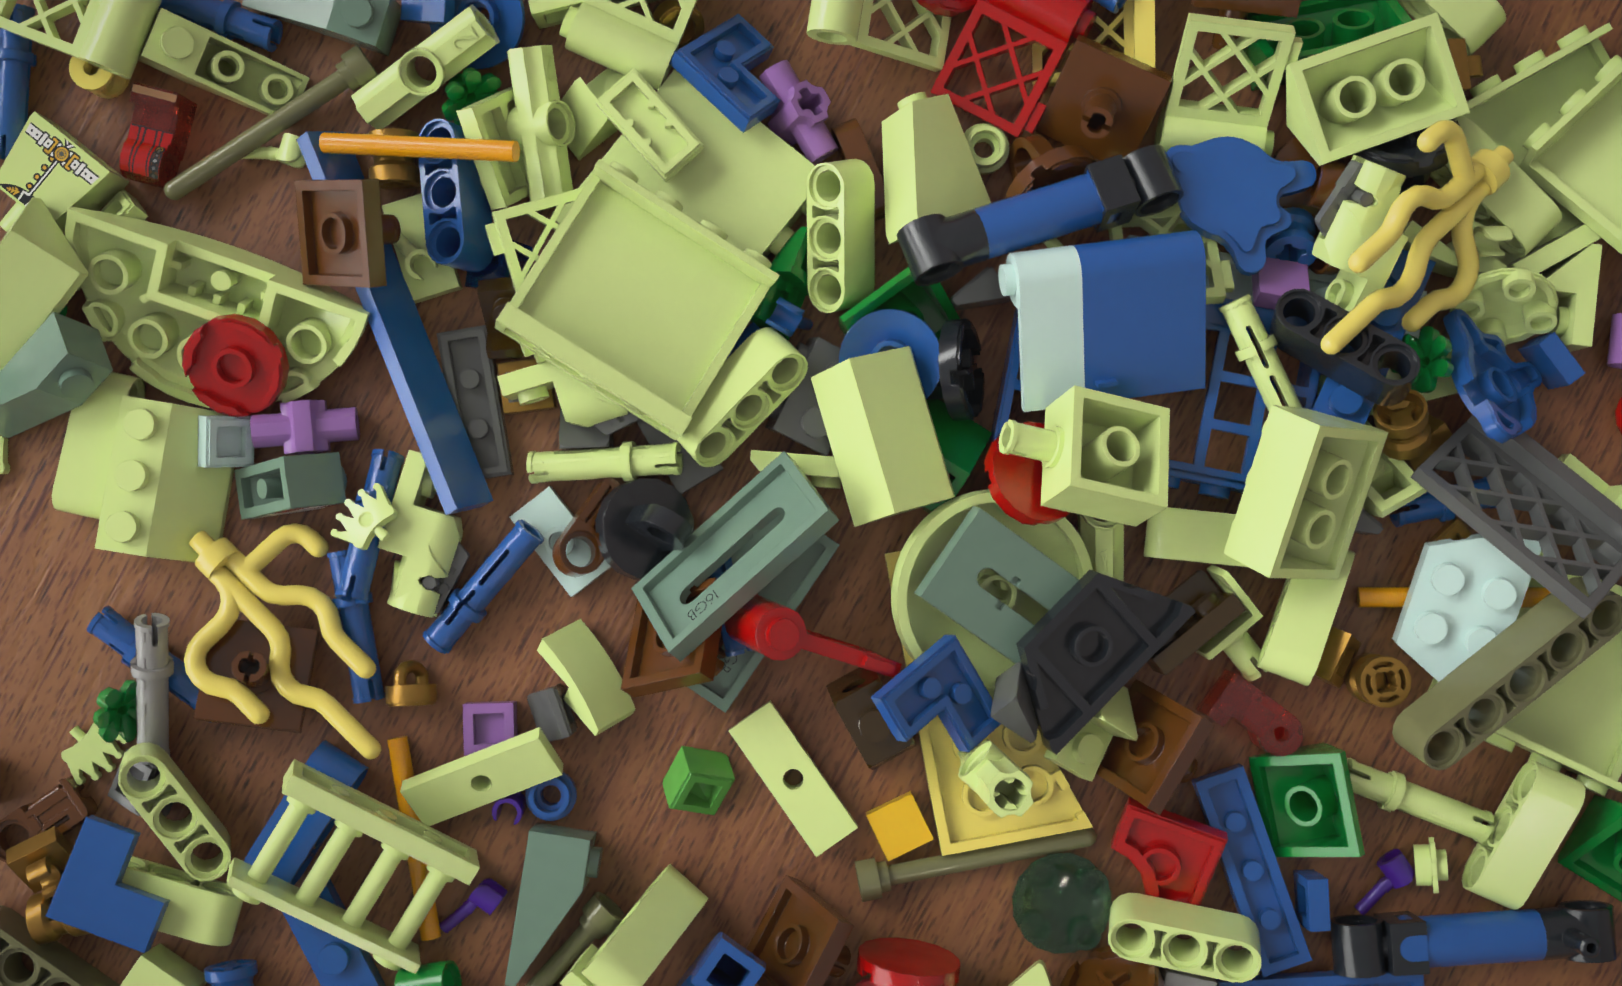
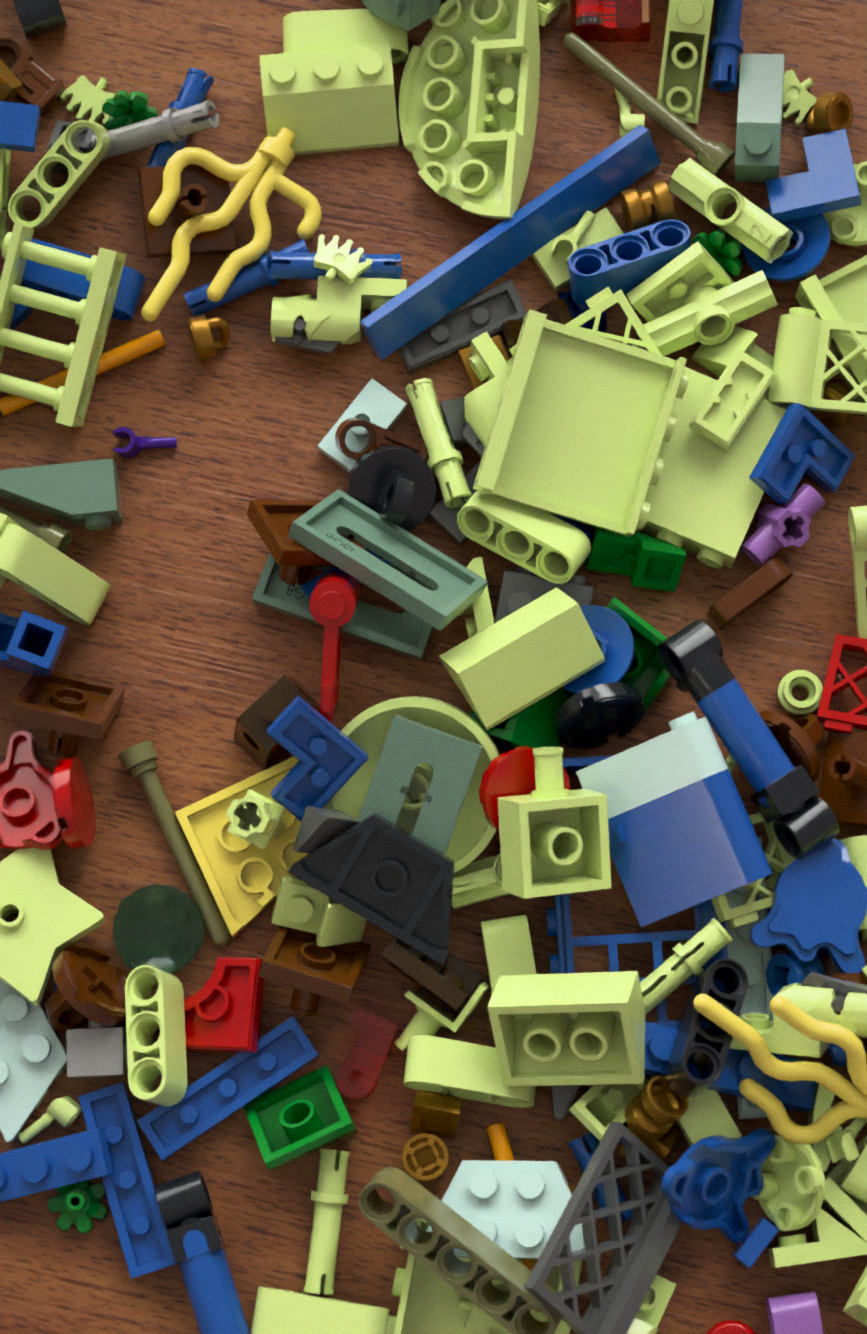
camera: 80 degrees right, 10 degrees down
red tile [182,314,289,417] -> none
light aqua tile [198,415,254,468] -> none
sand green slope [234,452,347,520] -> none
medium lavender axle [250,400,360,455] -> none
reddish brown tile [294,179,401,288] -> none
light orange bar [319,132,520,162] -> none
yellowish green tile [400,727,564,826] -> none
blue pin [423,519,544,654] -> none
dark purple hand [439,878,508,933] -> none
medium lavender tile [463,701,518,755] -> none
blue plate [525,772,577,821] -> none
dark grey slope [527,683,578,741] -> none
yellowish green slope [537,619,636,736] -> none
bright green slope [663,746,735,815] -> none
yellowish green tile [729,700,858,857] -> none
blue hand [765,297,813,337] -> none
yellowish green beam [806,159,875,313] -> none
yellow tile [865,791,934,862] -> none
yellowish green slope [882,92,991,244] -> none
dark grey slope [950,266,1011,311] -> none
medium lavender tile [1252,257,1310,310] -> none
blue tile [1293,869,1331,932] -> none
dark purple hand [1354,849,1414,915] -> none
green plant [1391,326,1454,393] -> none
yellowish green plate [1413,837,1448,893] -> none

